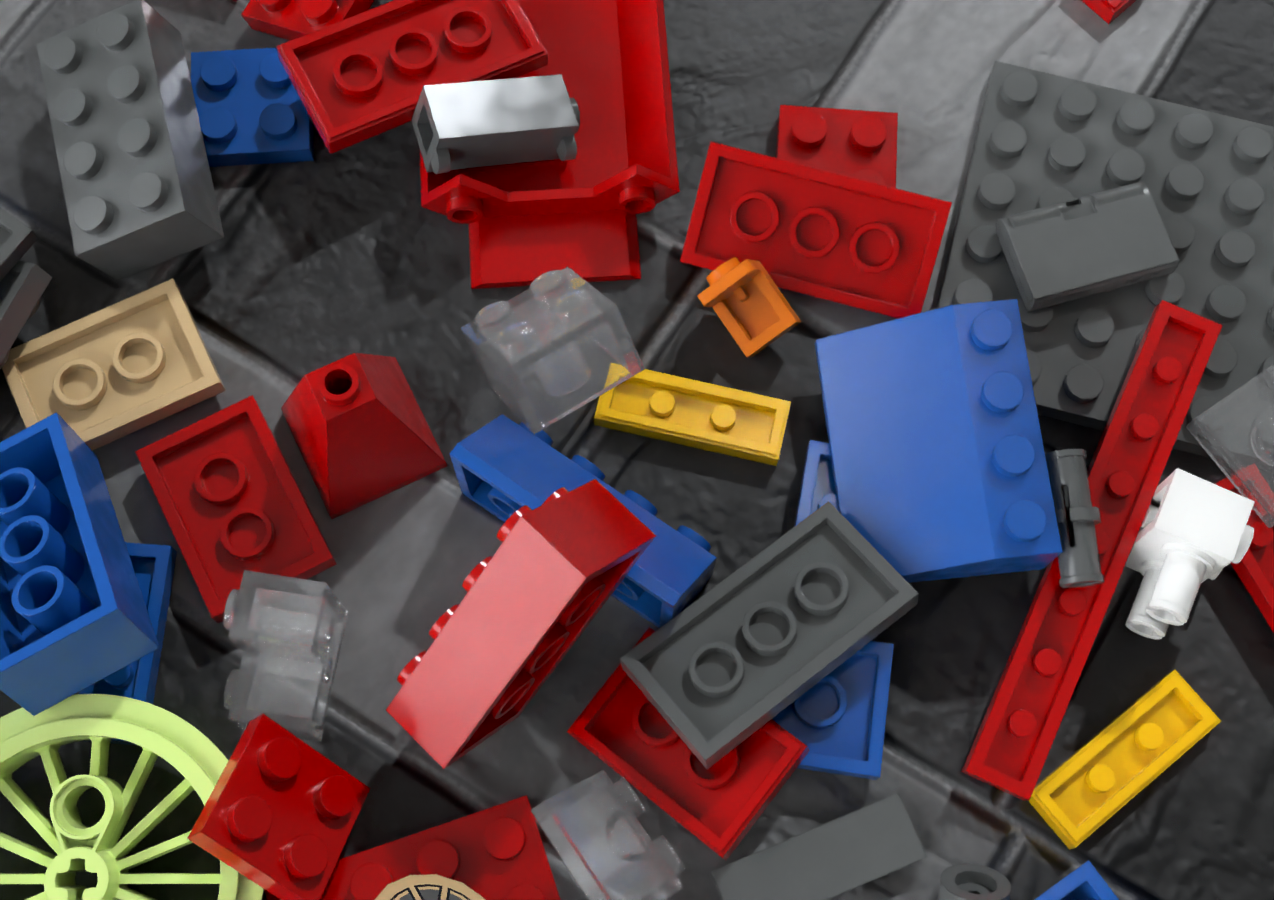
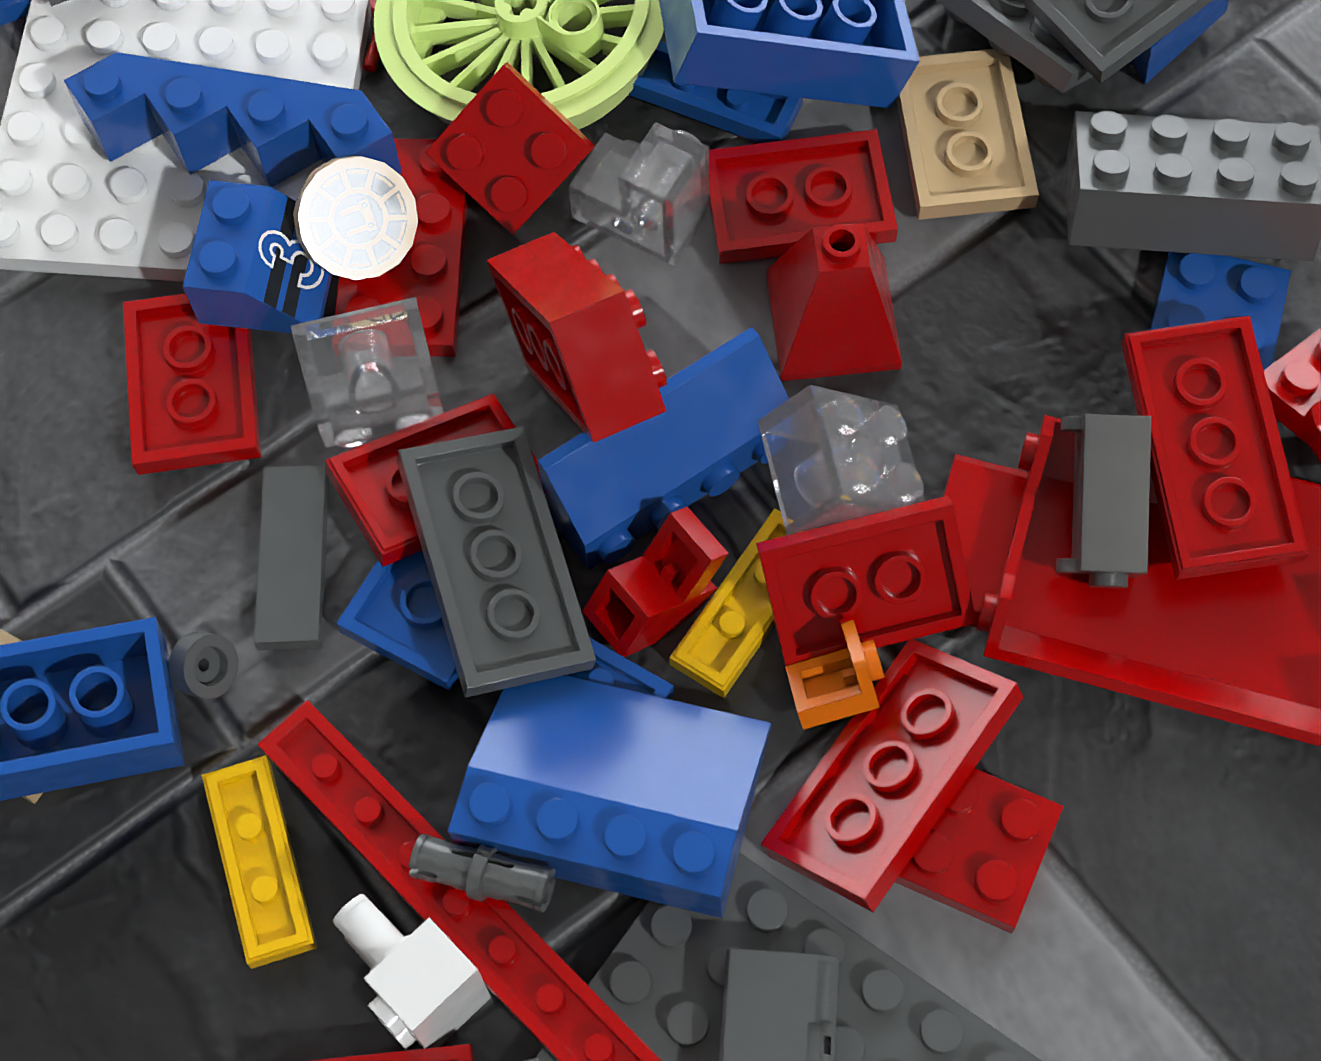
camera: 115 degrees right, 5 degrees down
none -> red brick [582,507,729,657]
none -> red plate [756,495,977,666]

